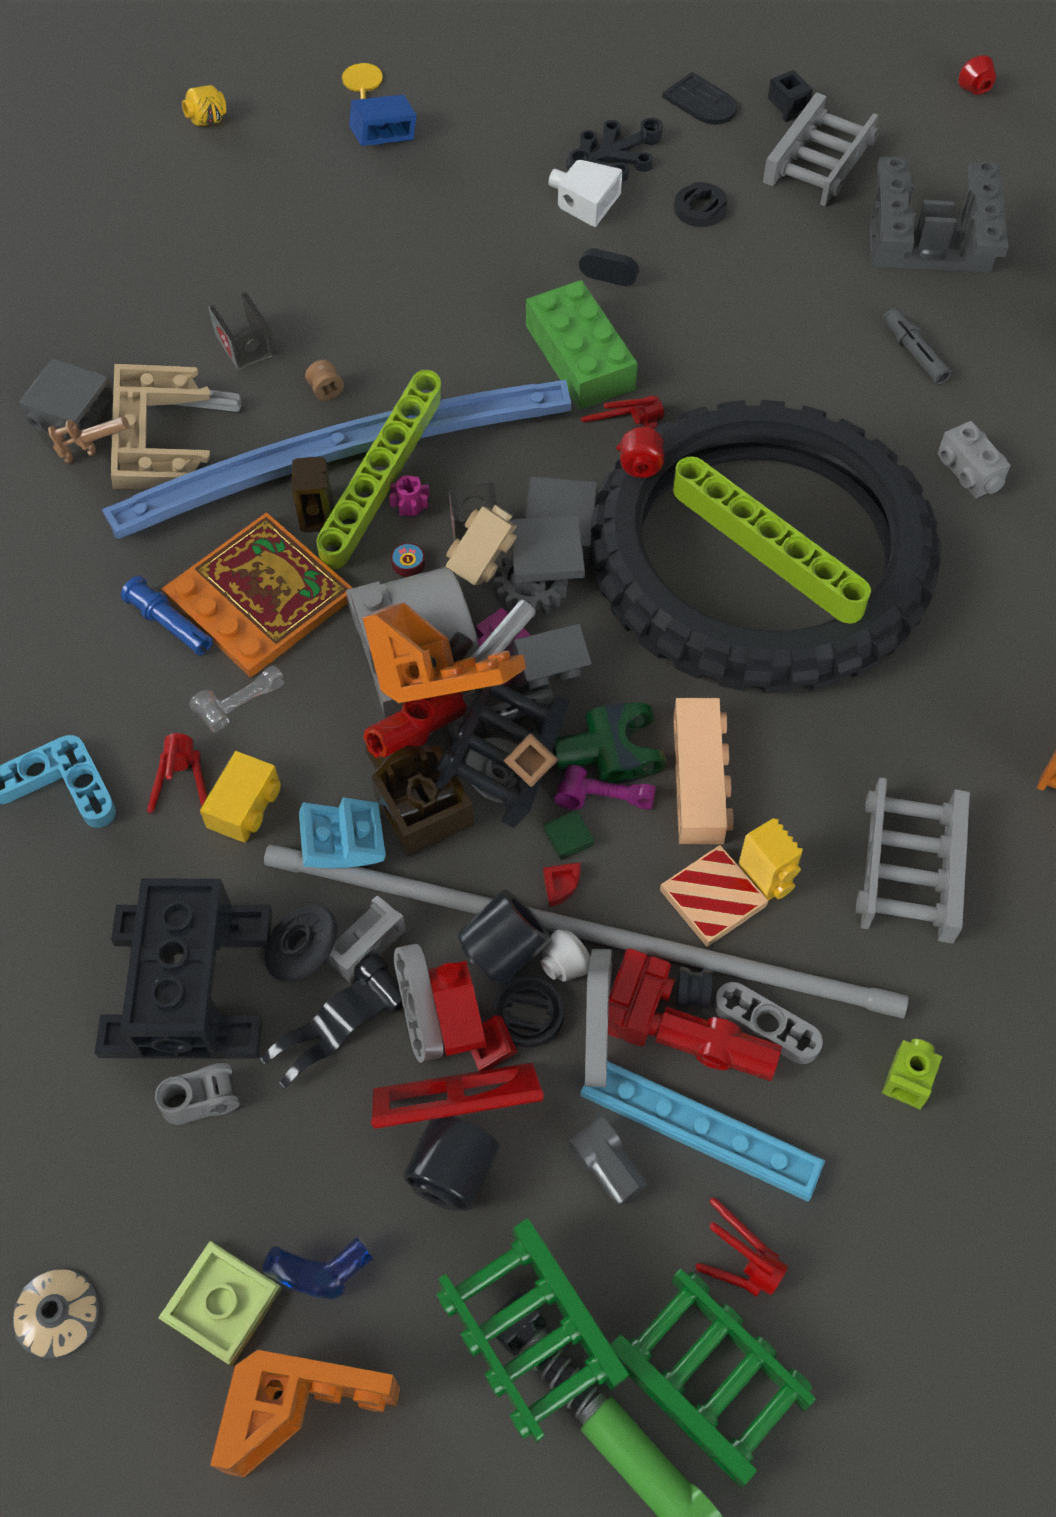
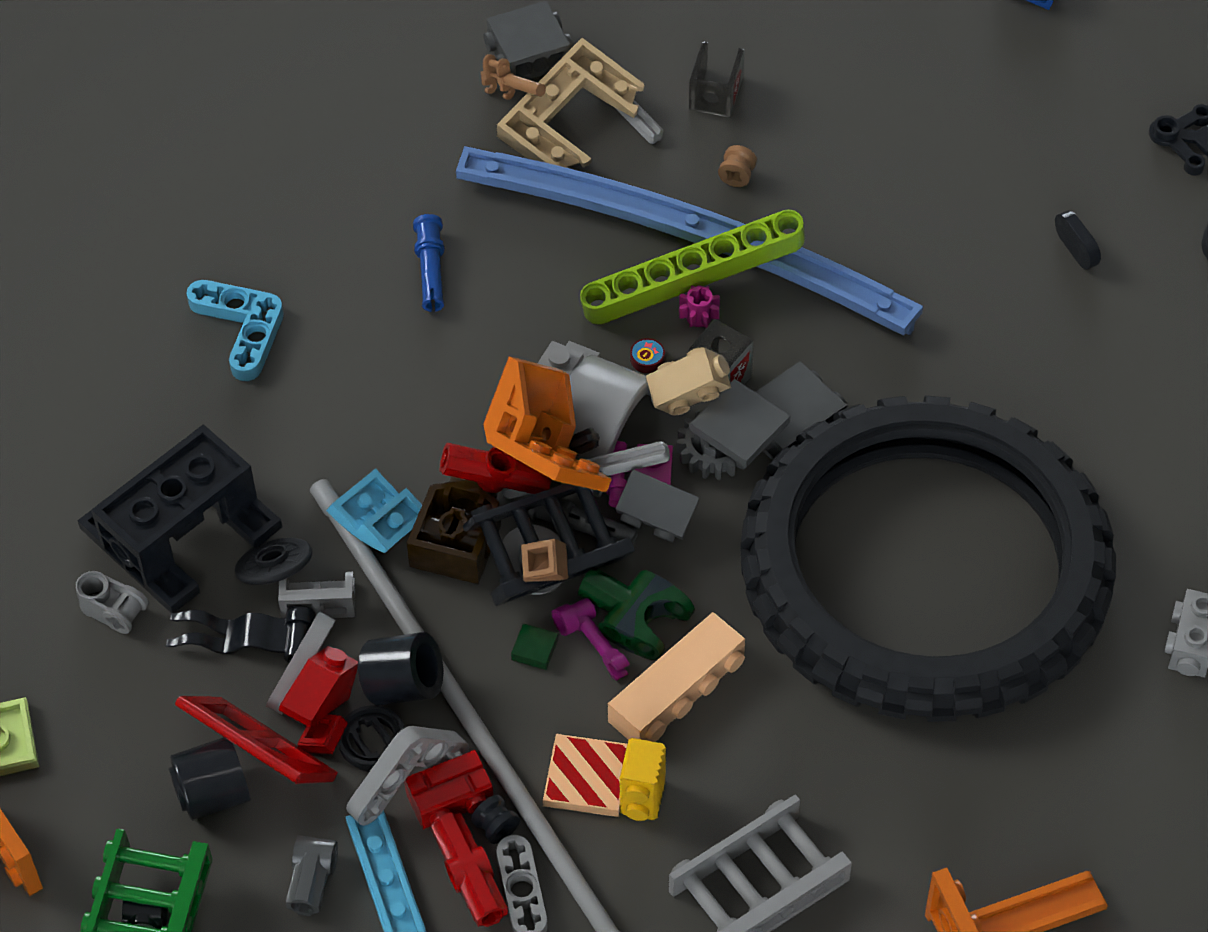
camera: 45 degrees right, 5 degrees down
red plant [147,733,208,814] -> none
plate [161,512,352,678] -> none
clear brick [189,665,284,732] -> none
yellow brick [200,751,281,843] -> none
clear blue arm [263,1237,374,1300] -> none
dark brown brick [291,457,334,532] -> none
bright green brick [526,280,638,410] -> none
white cone [540,930,590,981] -> none
red tile [543,862,581,907] -> none
white torso [548,160,622,227] -> none
red plant [581,395,664,451] -> none
red head [620,427,664,478] -> none
lime beam [673,456,871,624] -> none

